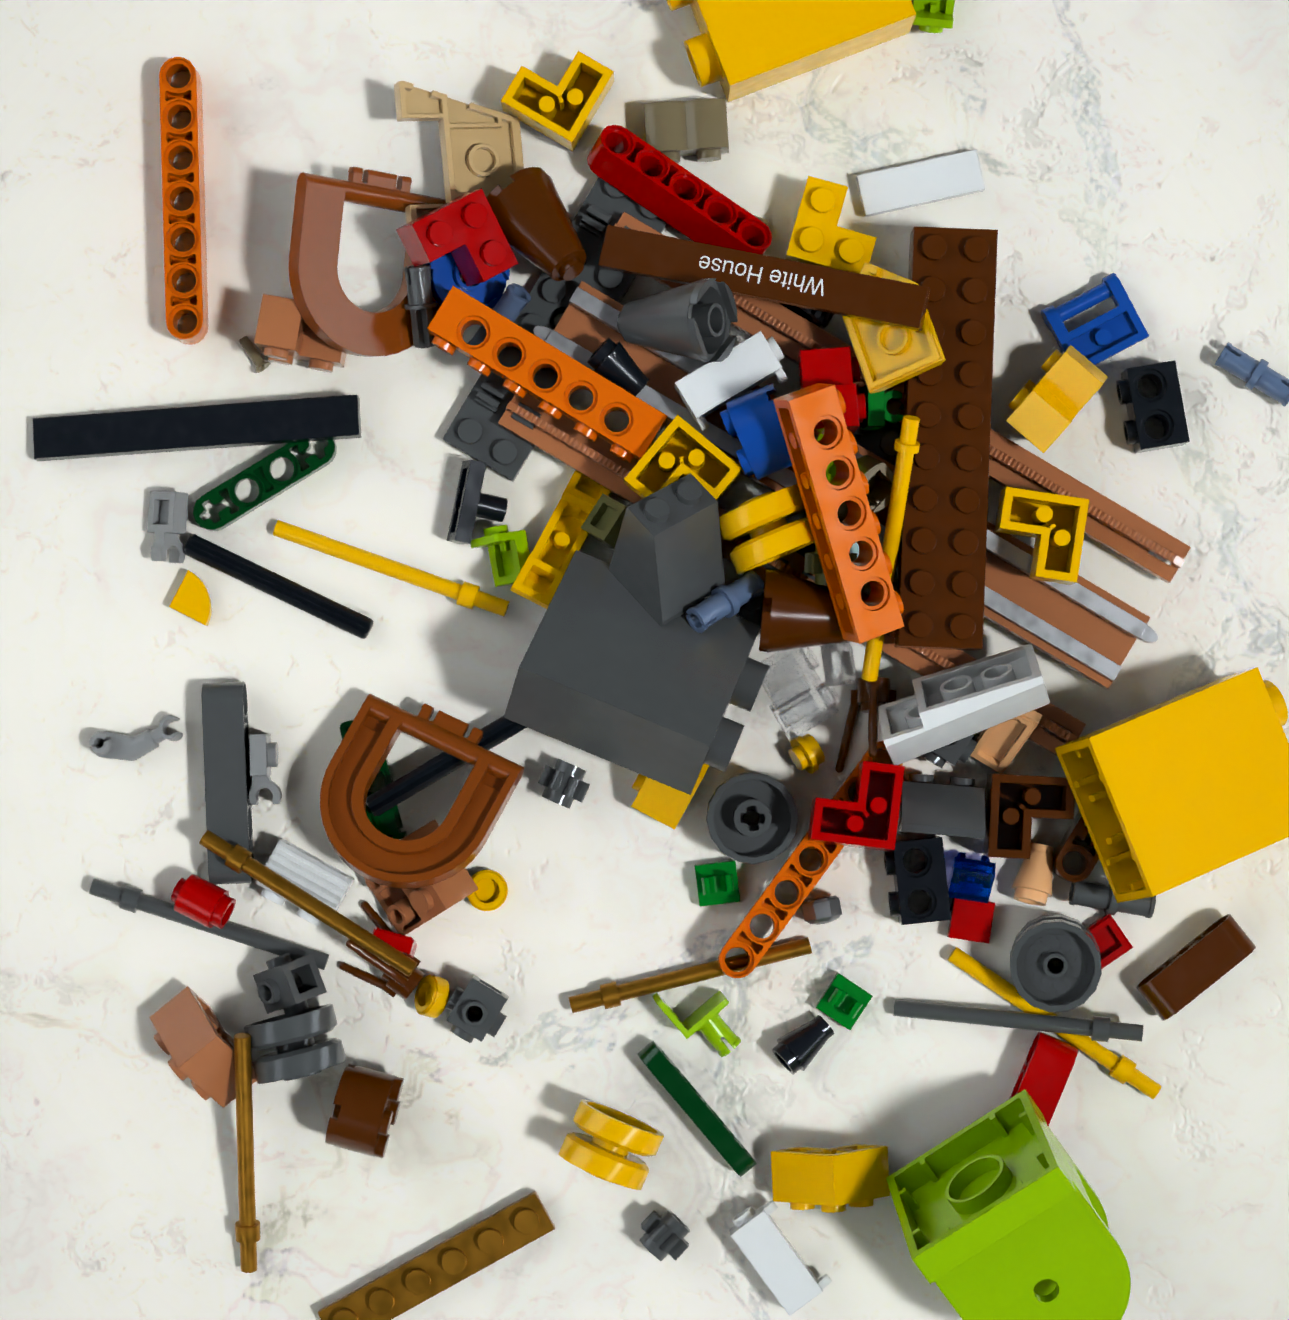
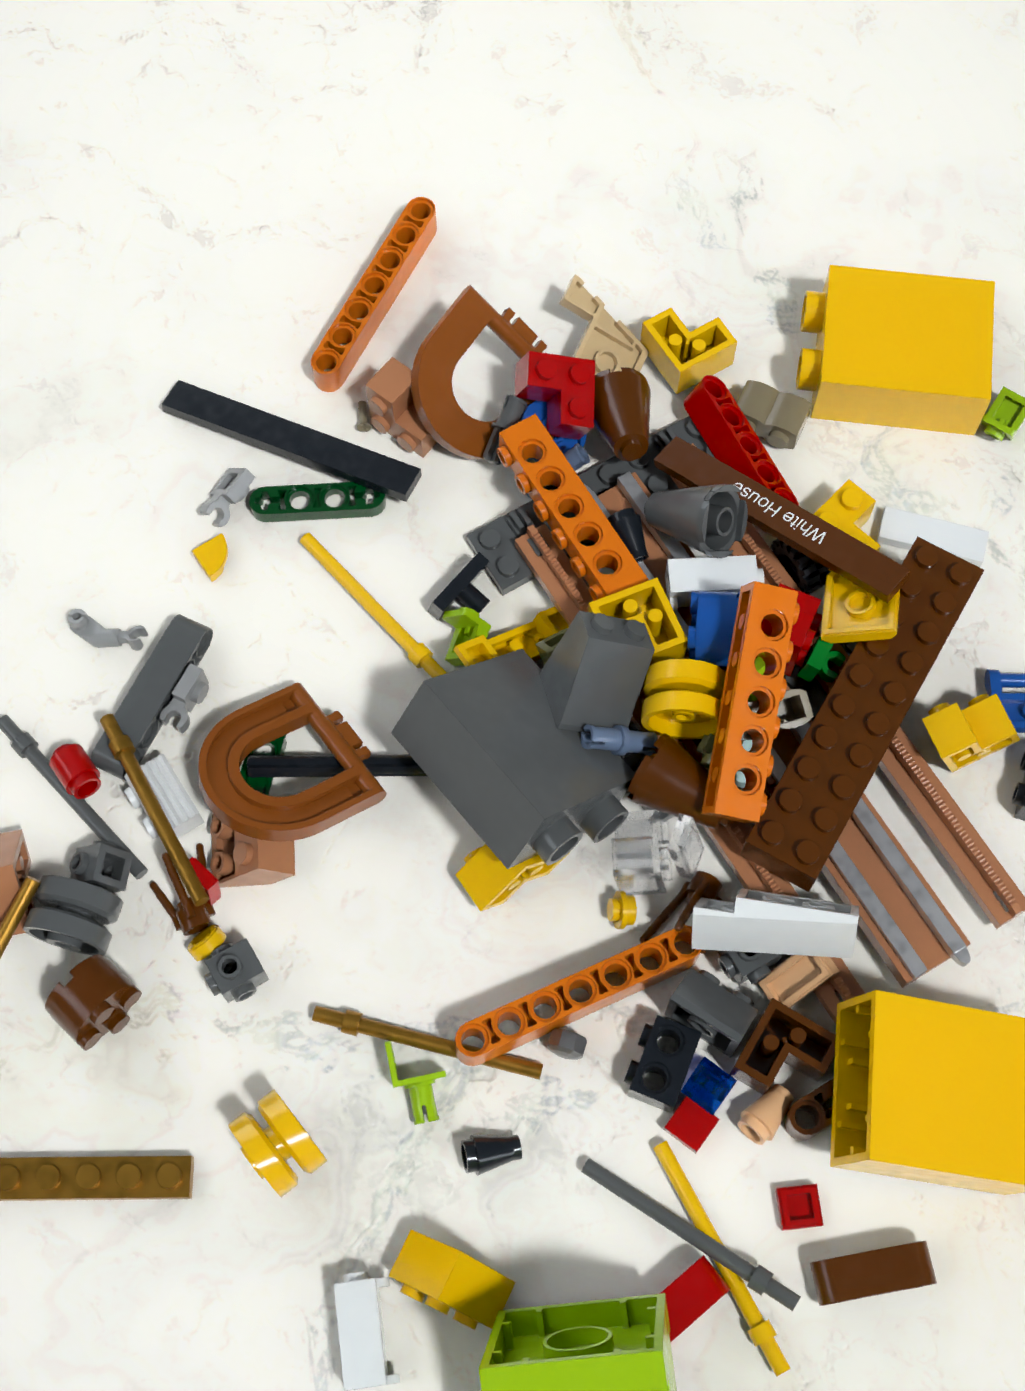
camera: 30 degrees right, 20 degrees down
black axle [184,535,374,639] -> none
yellow tile [467,869,508,911] -> none
dark grey gear [538,759,590,809] -> none
dark green beam [638,1041,757,1177] -> none
dark grey gear [639,1209,690,1261] -> none
green tile [694,860,741,907] -> none
dark grey wheel [706,772,798,864] -> none
red brick [808,761,905,852] -> none
green tile [815,972,873,1030] -> none
yellow bar [861,415,920,682] -> none
yellow brick [994,487,1089,585] -> none
dark grey wheel [1010,914,1102,1012] -> none
dark grey pin [1069,881,1156,918] -> none

